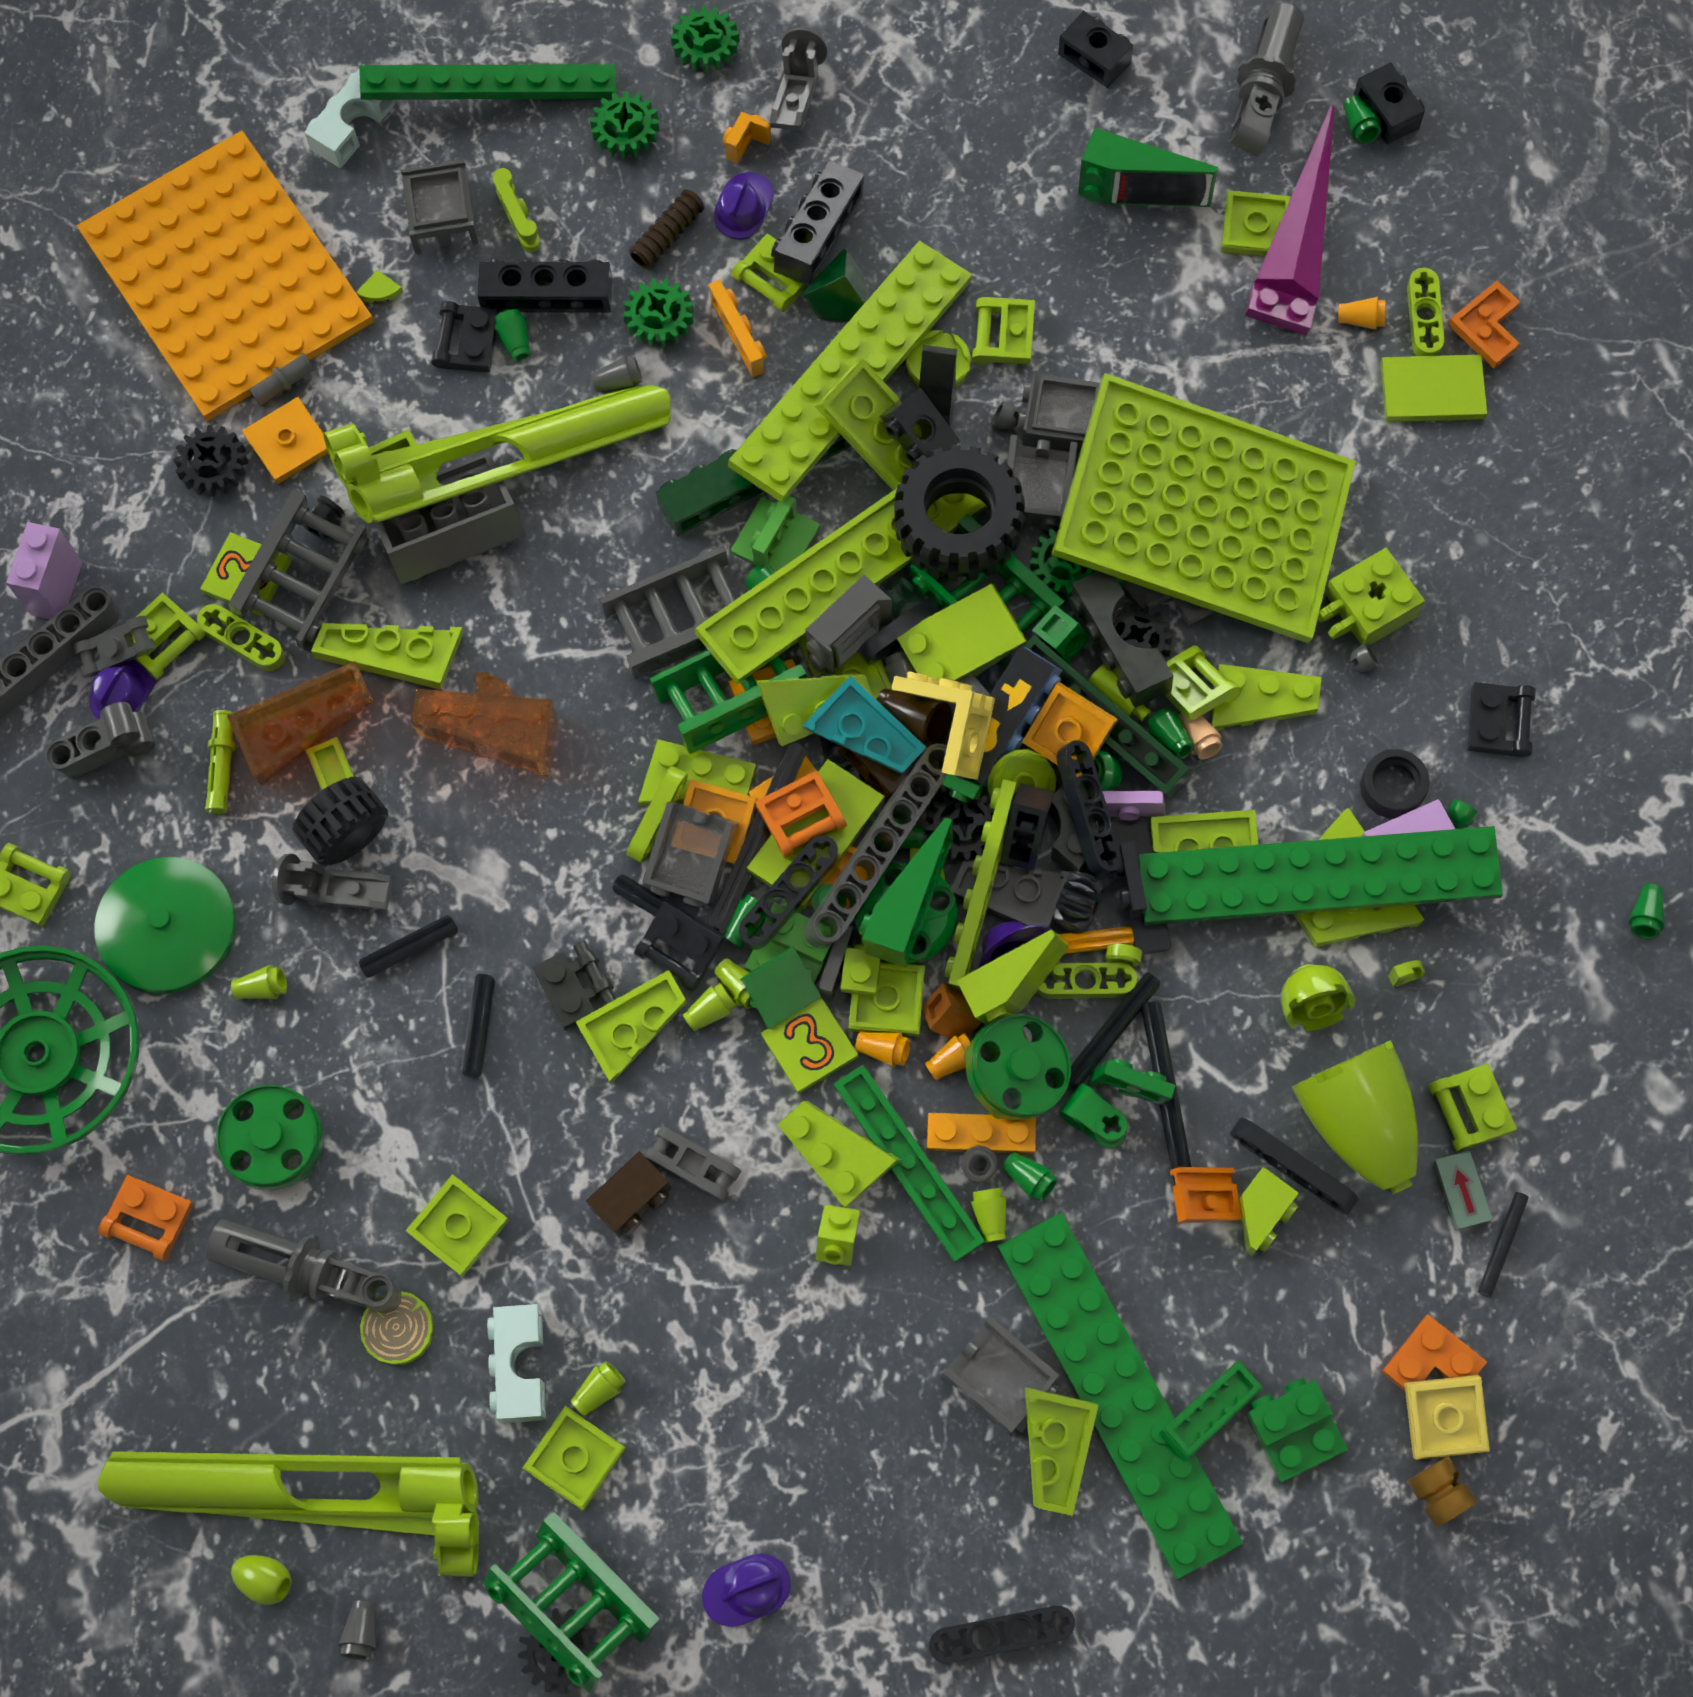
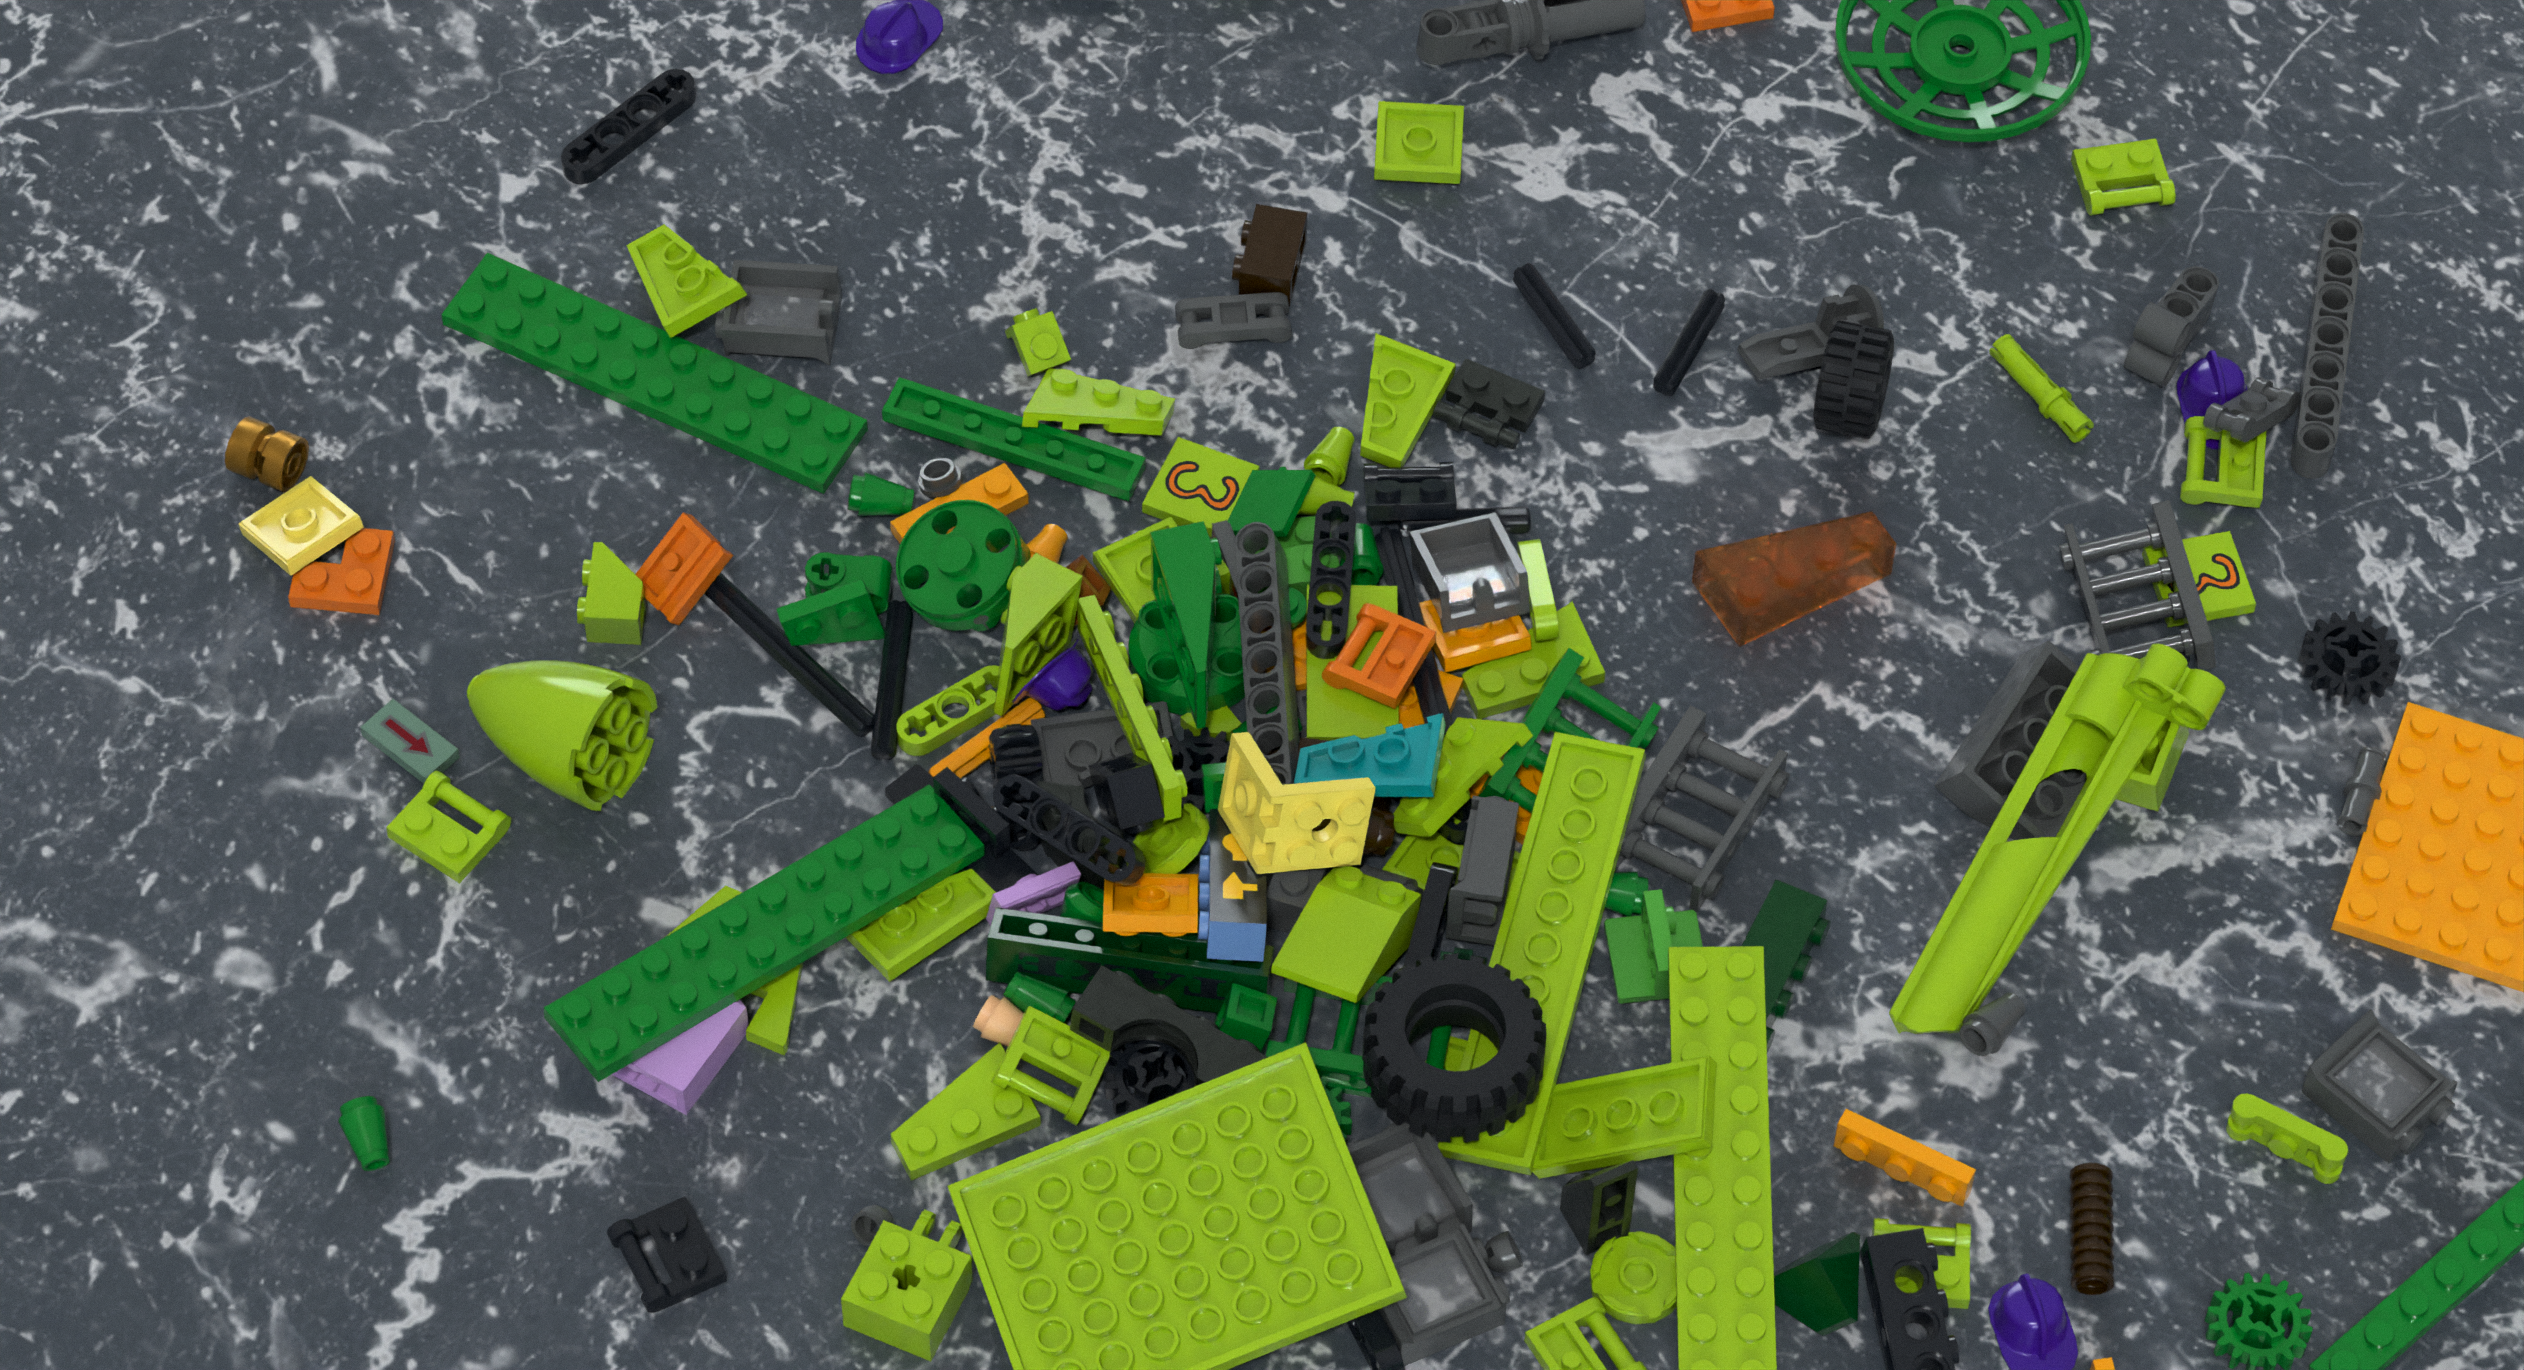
camera: 140 degrees right, 15 degrees down
lavender brick [6,522,83,619] -> none
green dish [94,857,237,994] -> none
lime beam [197,604,285,672] -> none
green piece [216,1085,324,1191] -> none
clear orange wedge [227,661,374,786] -> none
lime cone [231,965,287,1000] -> none
light orange plate [242,397,329,485] -> none
lime tile [305,737,354,790] -> none
lime wing [311,623,463,690] -> none
lime tile [356,270,403,303] -> none
dark tan tile [360,1291,434,1365] -> none
black plate [431,301,499,372] -> none
clear orange tile [475,672,515,708] -> none
black brick [477,259,613,313] -> none
light aqua arch [487,1304,546,1423] -> none
green cone [494,309,531,361] -> none
lime tile [523,1406,627,1511] -> none
lime cone [570,1361,626,1416] -> none
green gear [623,278,694,348] -> none
light orange cone [855,1031,910,1067] -> none
black brick [879,387,960,466] -> none
lime cone [971,1188,1006,1242] -> none
lime tile [1105,944,1142,968] -> none
green plate [1159,1360,1263,1462] -> none
black beam [1230,1117,1359,1214] -> none
green plate [1246,1377,1348,1483] -> none
lime cylinder [1281,964,1355,1031] -> none
black tyre [1360,749,1430,819] -> none
lime tile [1388,960,1426,987] -> none
green hinge [1447,799,1478,829] -> none
black bar [1477,1192,1529,1298] -> none

